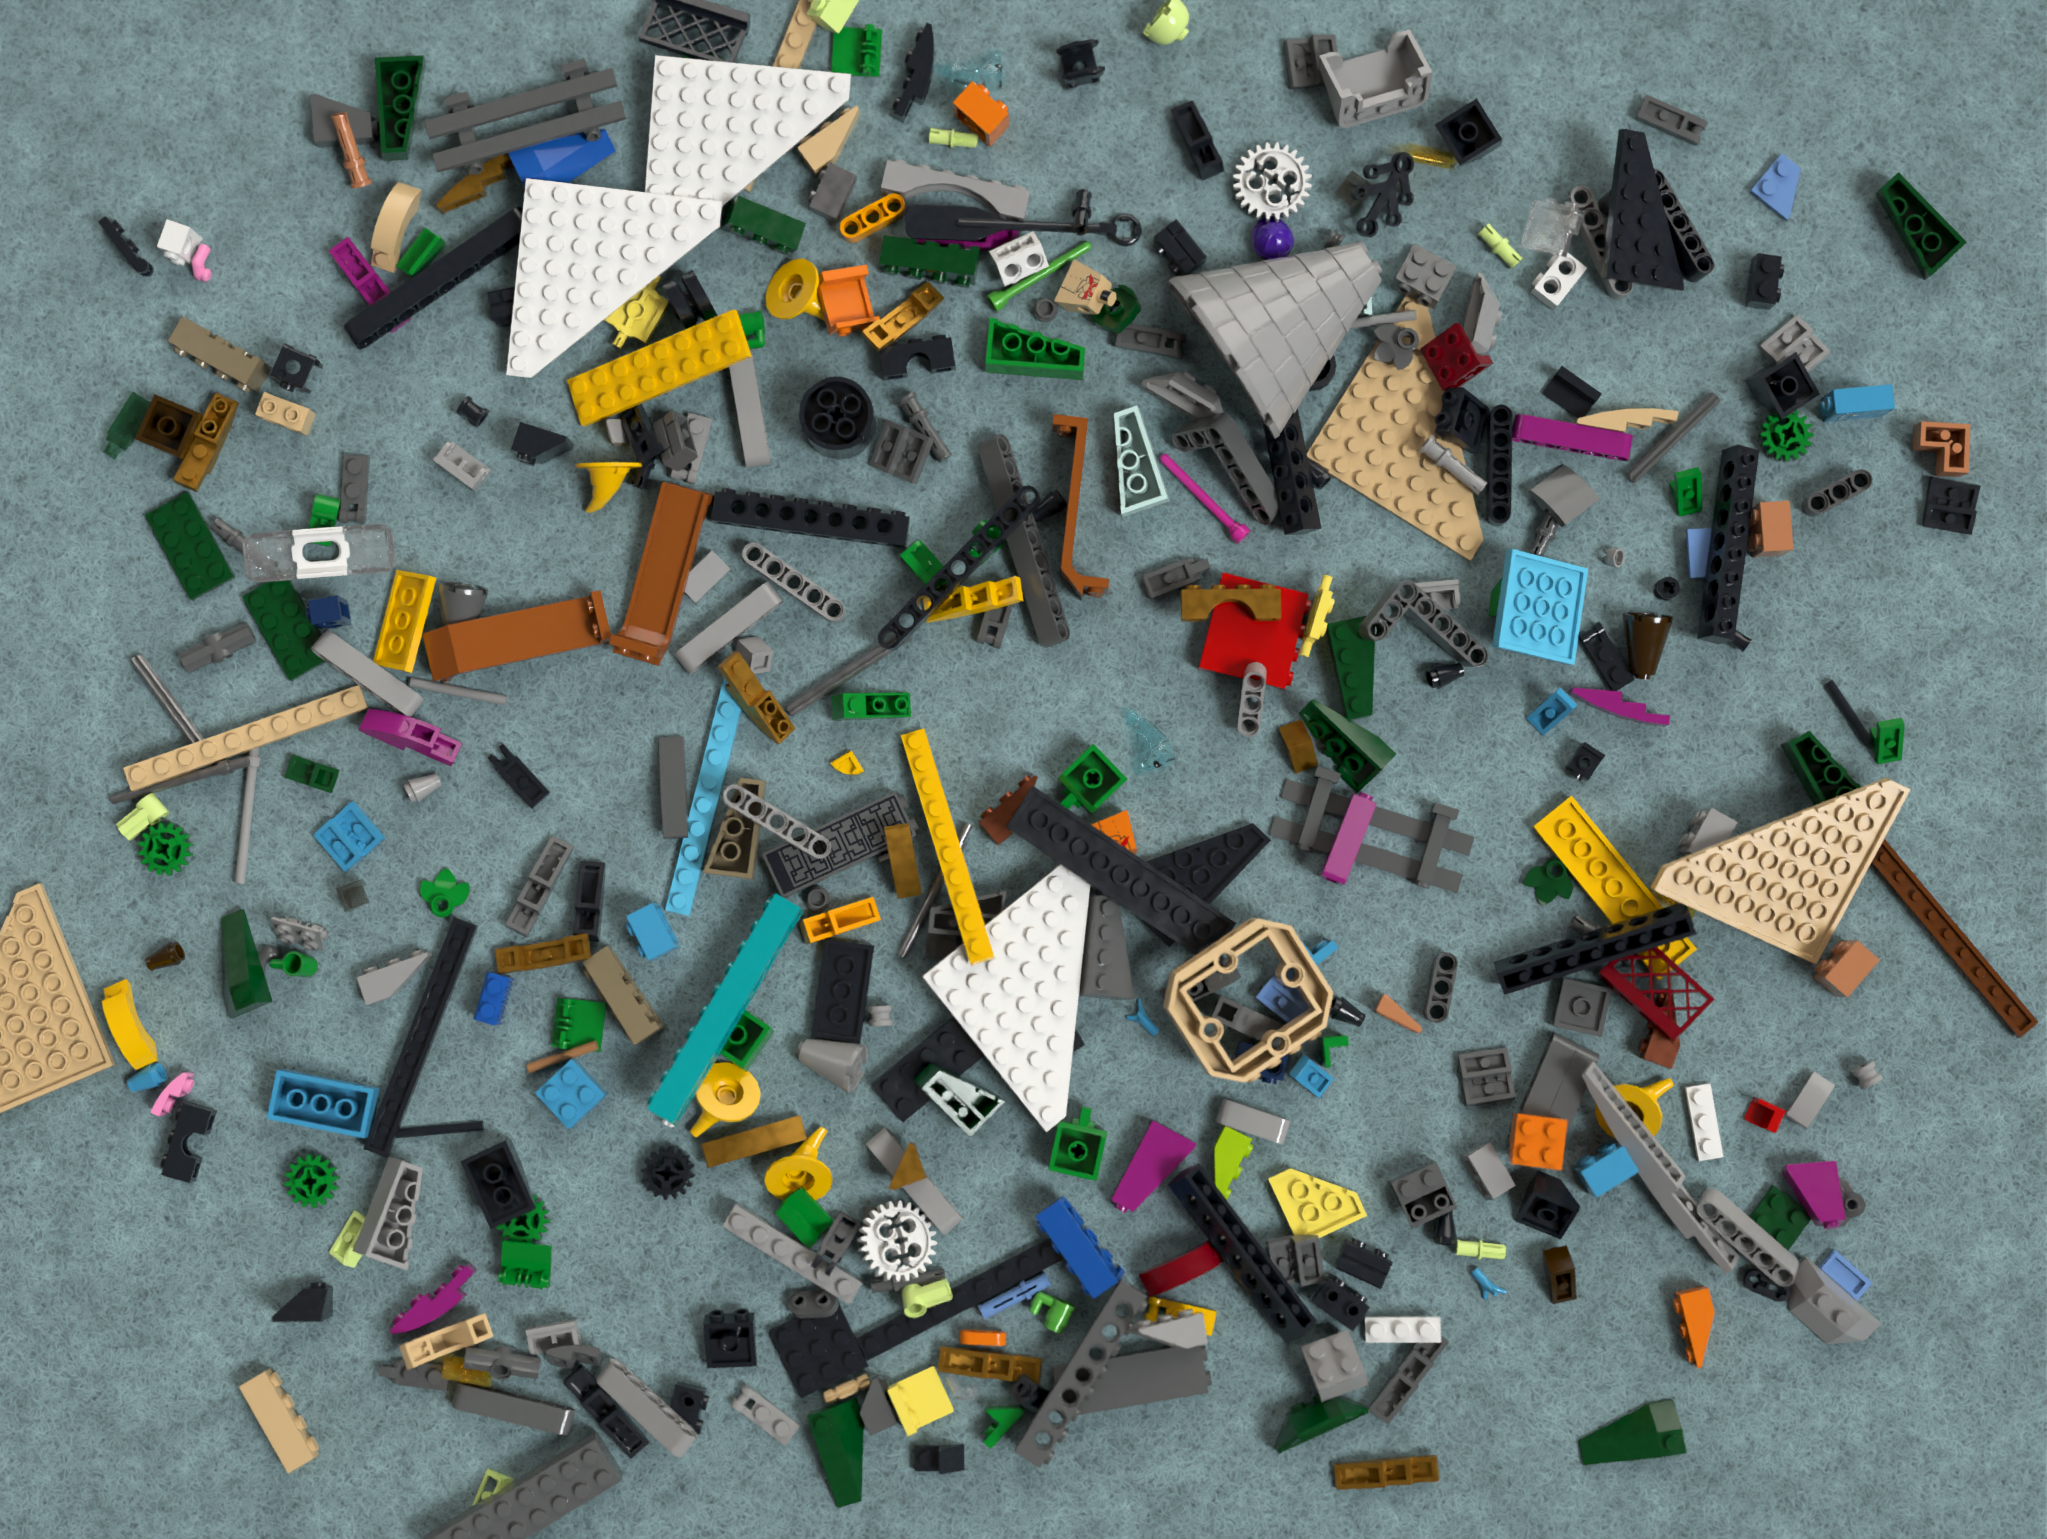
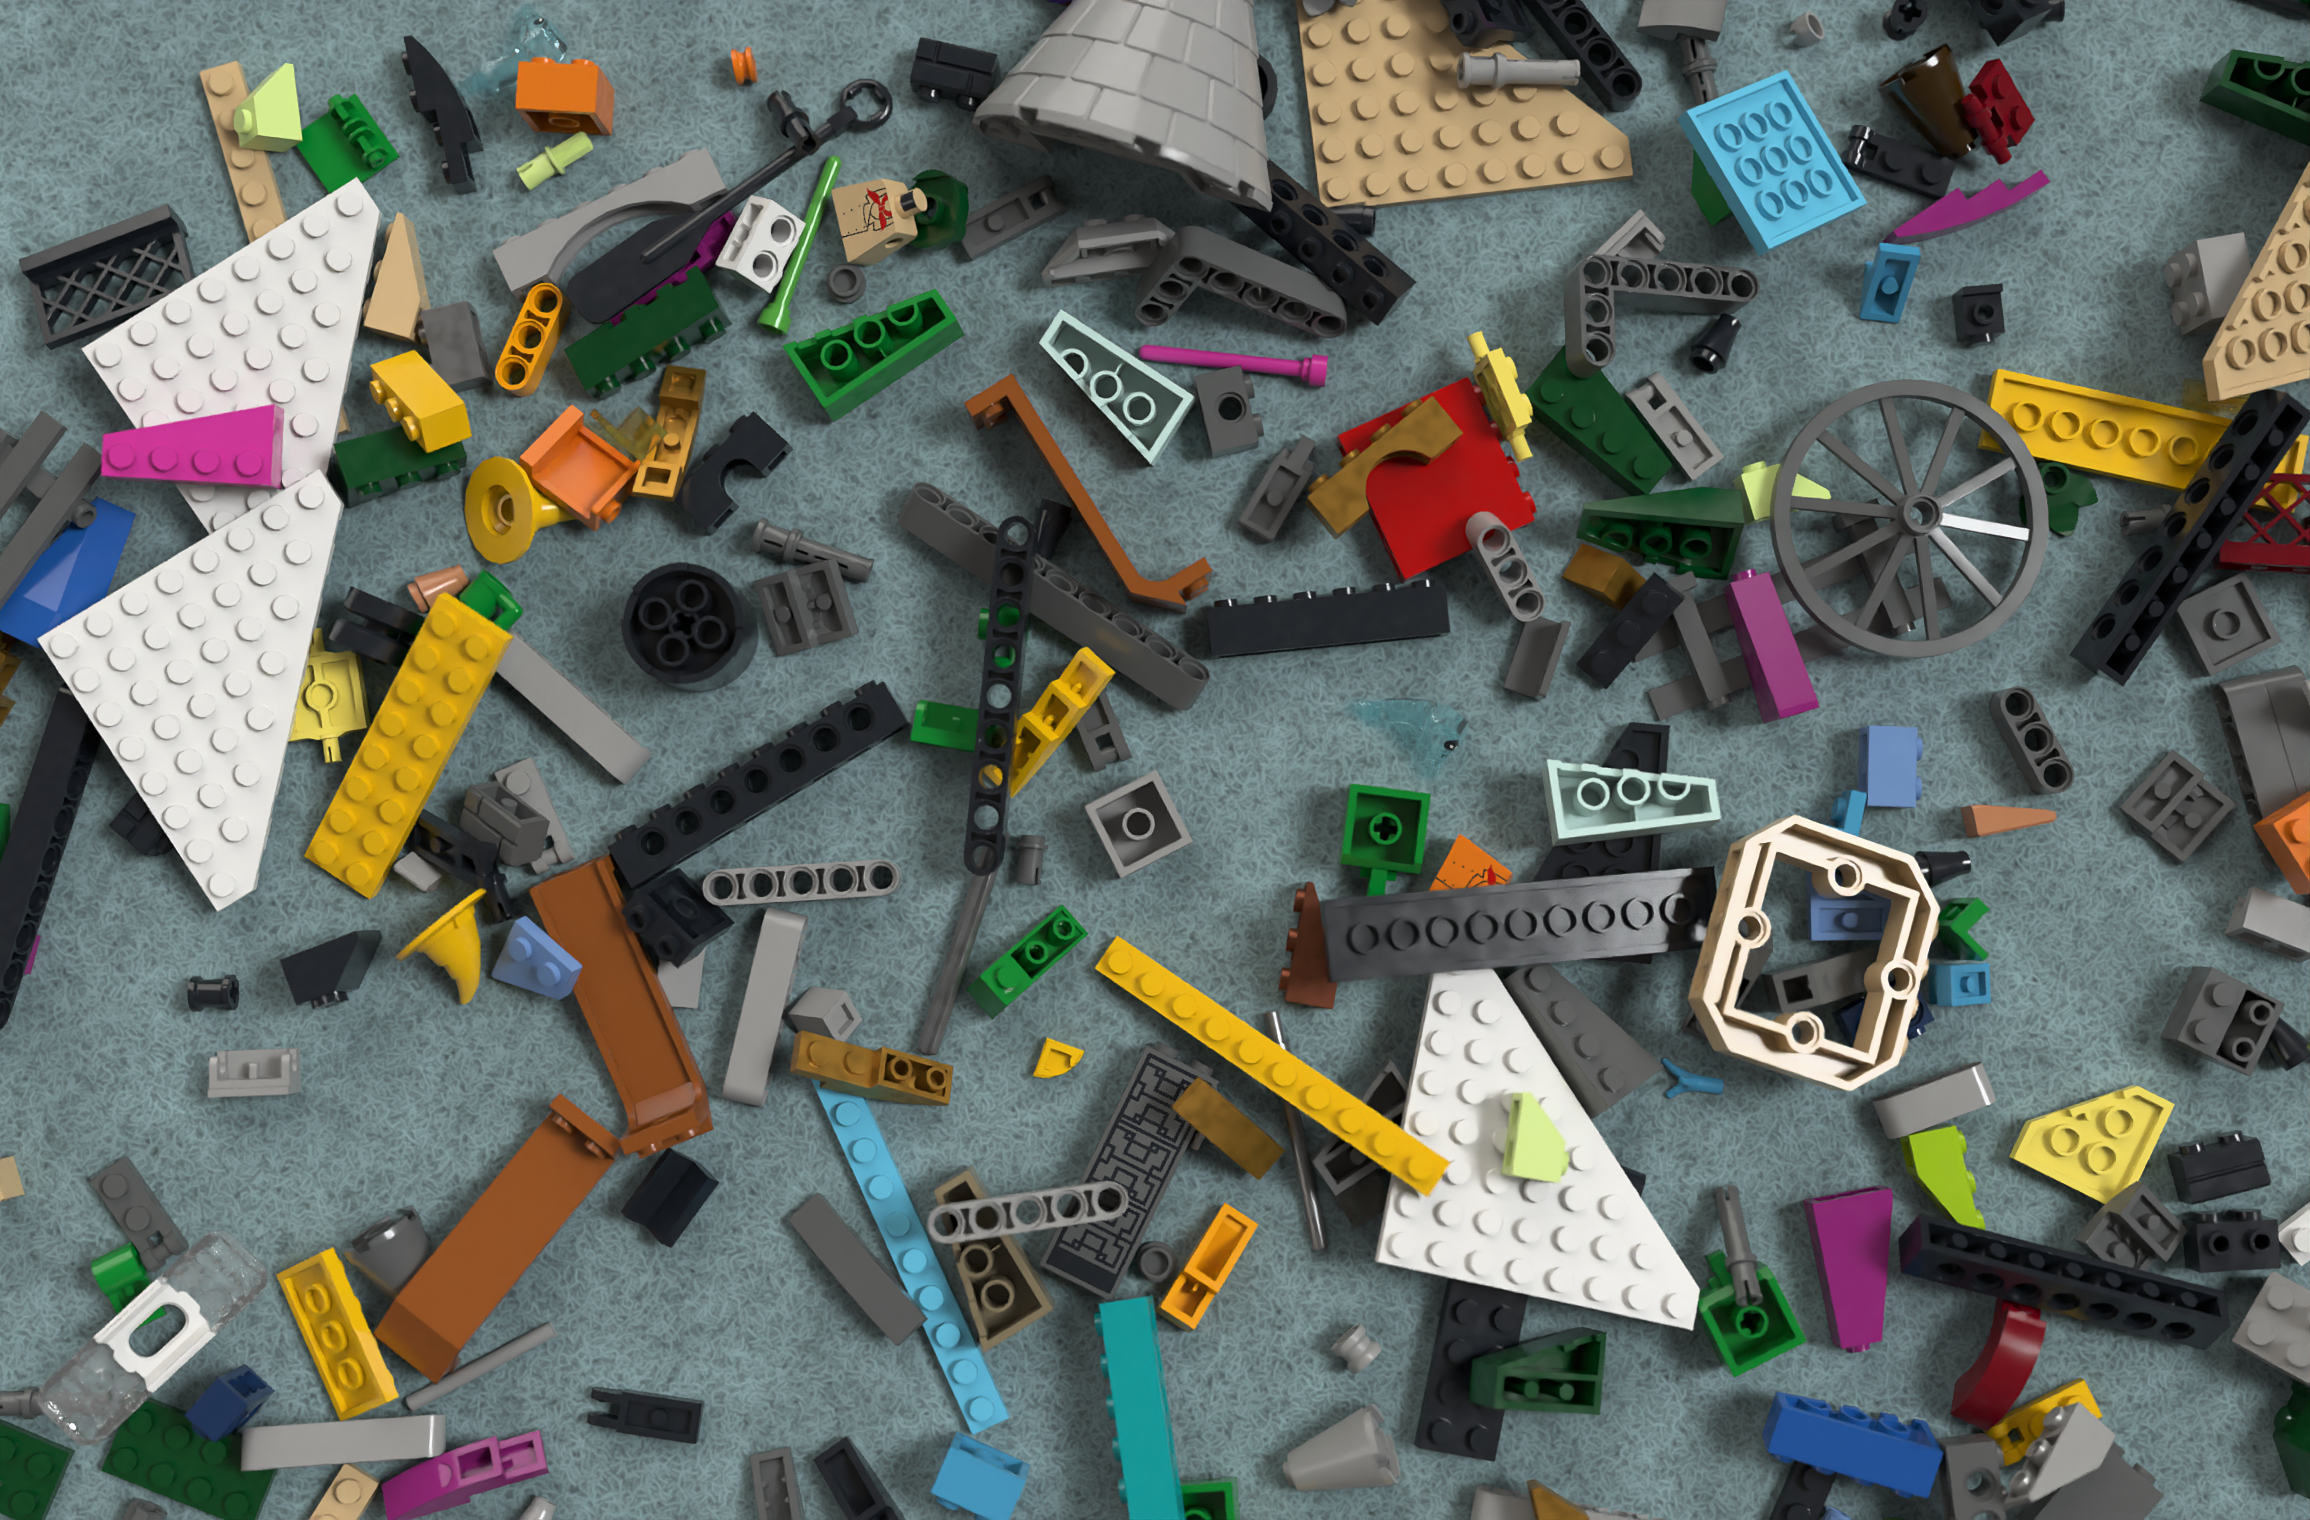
camera: 40 degrees left, 0 degrees up
black plate [811,939,875,1043] -> none
none -> dark pink wedge [101,404,284,490]
none -> yellow brick [369,350,472,453]
none -> nougat cone [407,564,470,614]
none -> medium blue wing [491,916,583,1000]
none -> clear yellow panel [589,406,668,462]
none -> black plate [621,868,735,969]
none -> black panel [621,1148,719,1248]
none -> orange bush [731,46,758,85]
none -> dark grey pin [1015,834,1048,885]
none -> light grey brick [1084,770,1193,879]
none -> dark grey brick [1194,365,1264,459]
none -> black brick [1206,579,1450,659]
none -> yellowish green slope [1501,1092,1569,1183]
none -> dark grey panel [1502,616,1571,701]
none -> light aqua wedge [1541,759,1721,846]
none -> black plate [1576,572,1685,690]
none -> light grey plate [1623,371,1724,483]
none -> dark grey pin [1713,1185,1763,1307]
none -> yellowish green slope [1733,461,1831,526]
none -> dark grey wheel [1770,379,2049,659]
none -> medium blue brick [1858,725,1923,809]
none -> dark red plate [1961,58,2035,165]

